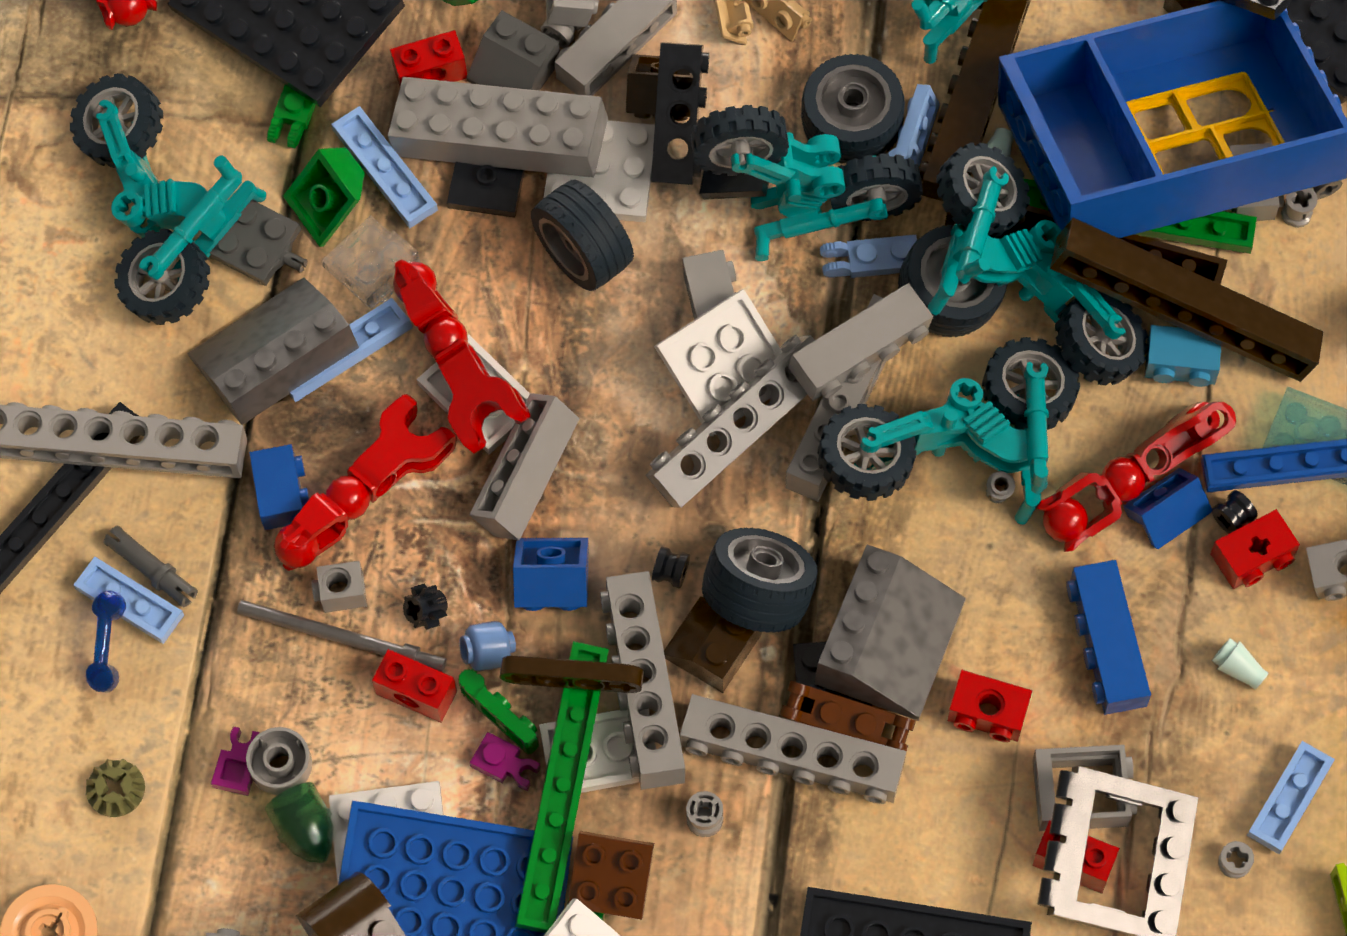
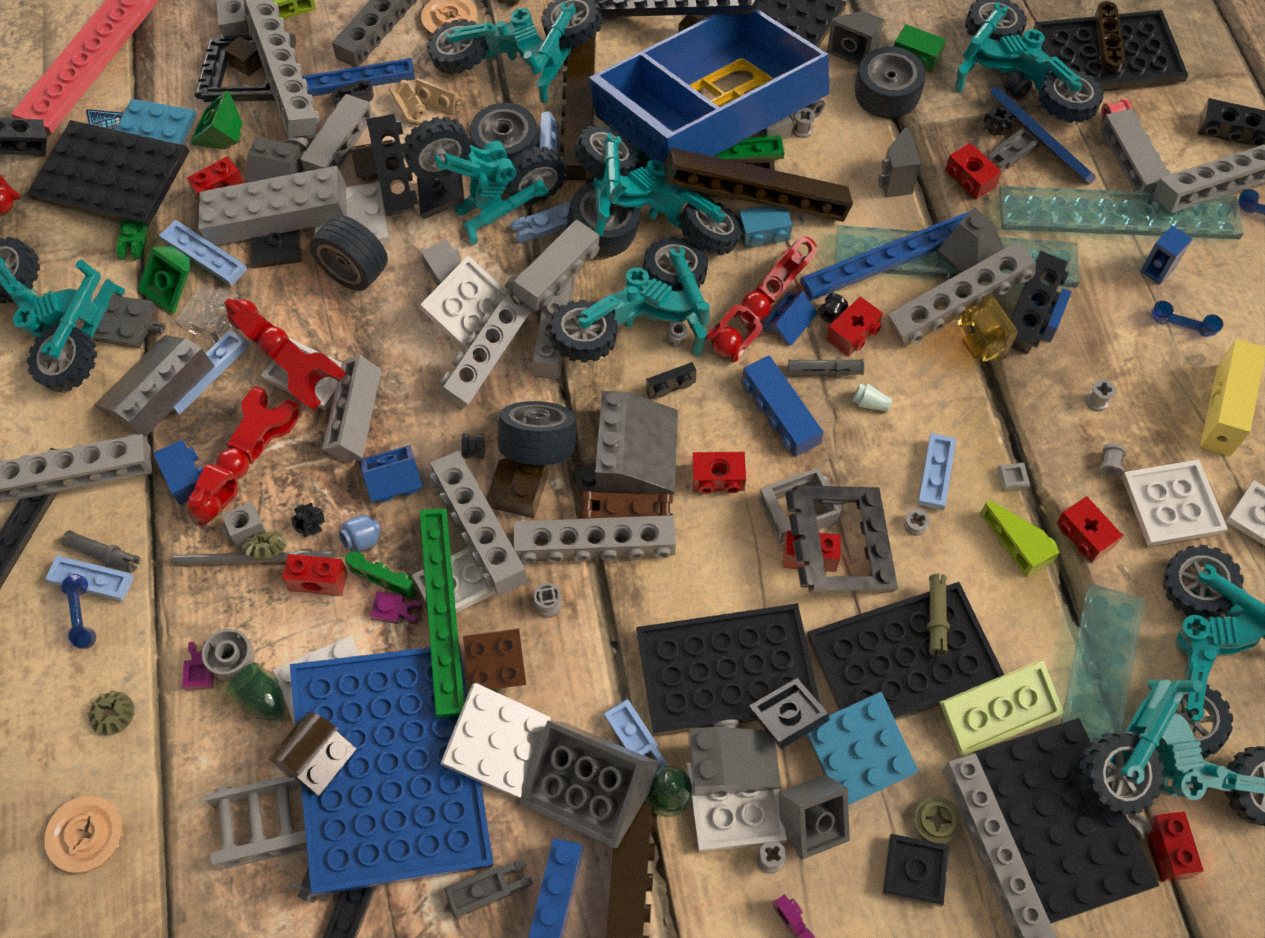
camera: 20 degrees left, 5 degrees down
dark brown beam [499,656,644,693] -> none
none -> olive gear [242,531,286,560]
none -> black plate [646,362,697,399]
none -> dark grey pin [788,357,864,377]

